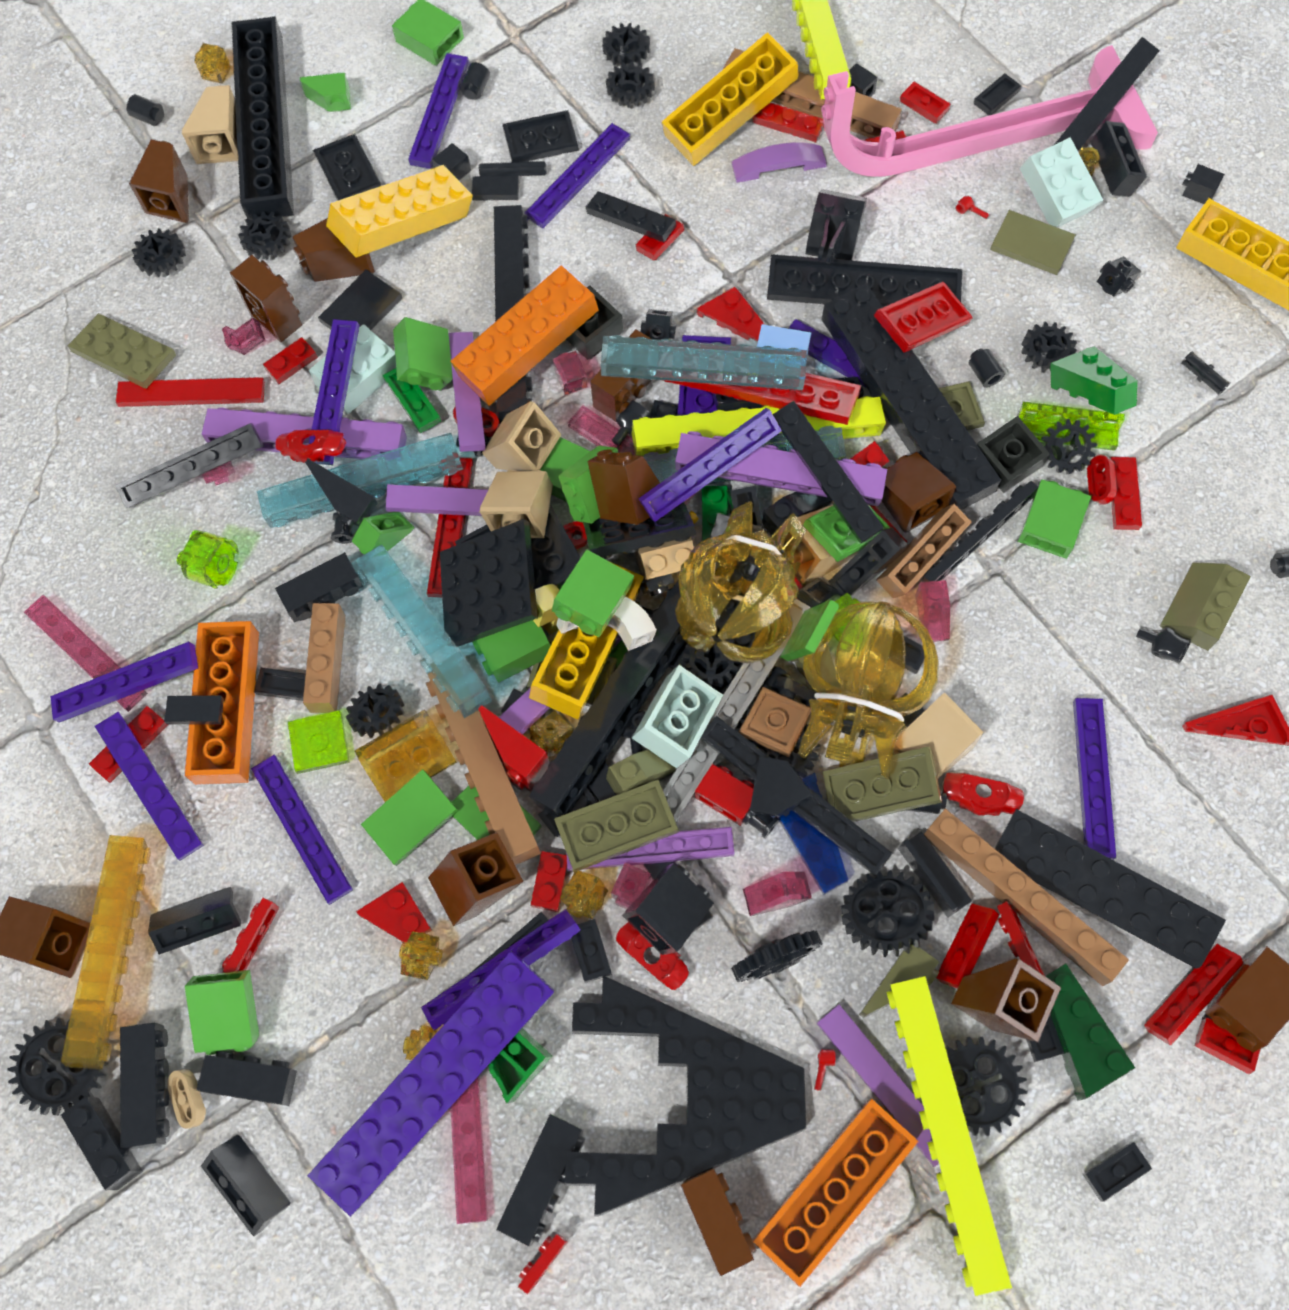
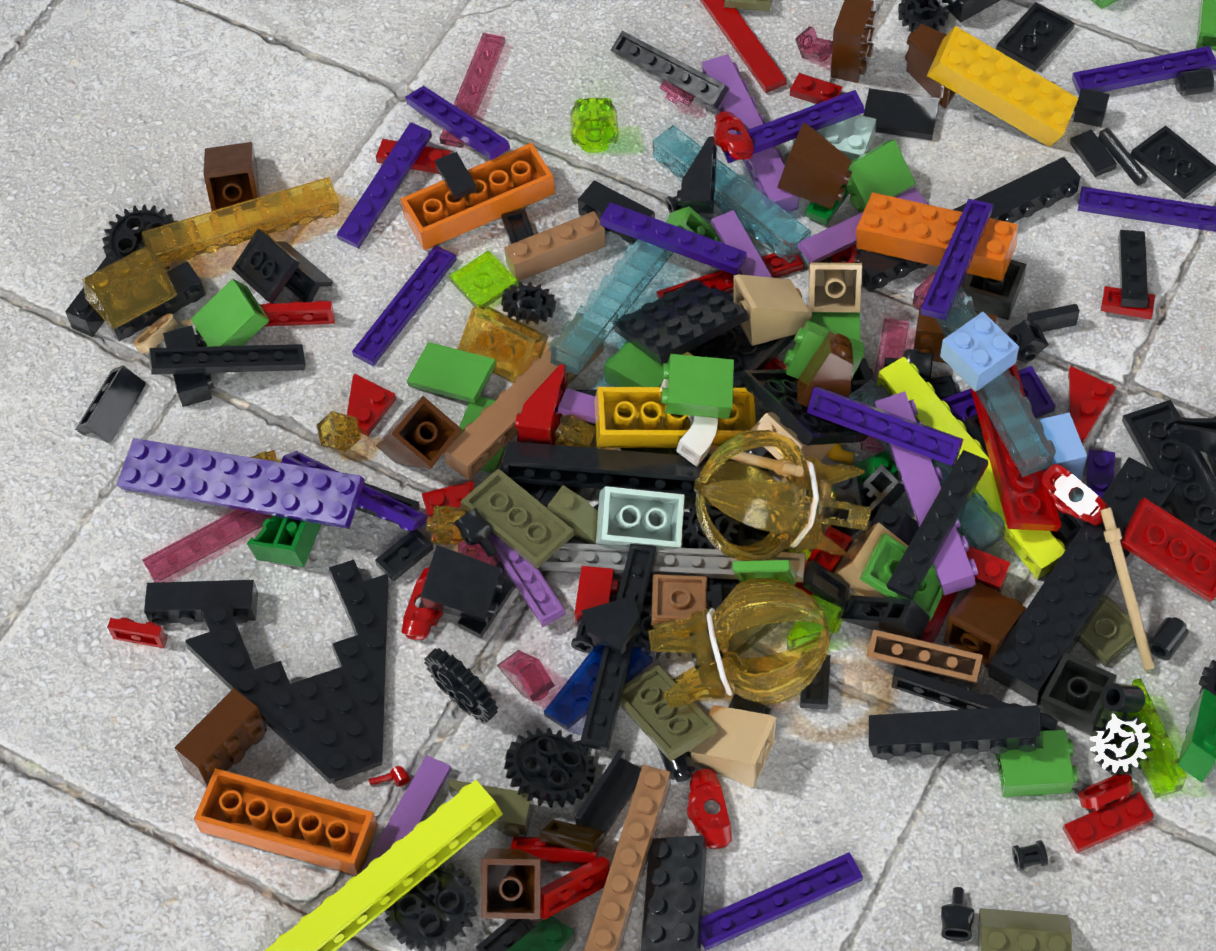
camera: 65 degrees right, 10 degrees down
clear pink slope [915,580,950,643] -> none
none -> clear yellow slope [82,246,177,329]
none -> black plate [149,344,306,375]
none -> black tile [232,228,300,304]
none -> black piece [454,508,498,558]
none -> dark brown tile [540,819,604,853]
none -> dark purple plate [600,202,747,275]
none -> tan bar [708,444,804,477]
none -> reddish brown slope [777,123,852,210]
none -> black brick [869,705,1043,760]
none -> dark purple tile [921,199,993,321]
none -> light blue brick [940,312,1019,392]
none -> black bush [1012,840,1048,871]
none -> black tile [1026,304,1080,332]
none -> piece [1042,464,1110,525]
none -> tan bar [1100,508,1155,671]
none -> black brick [1101,683,1145,713]

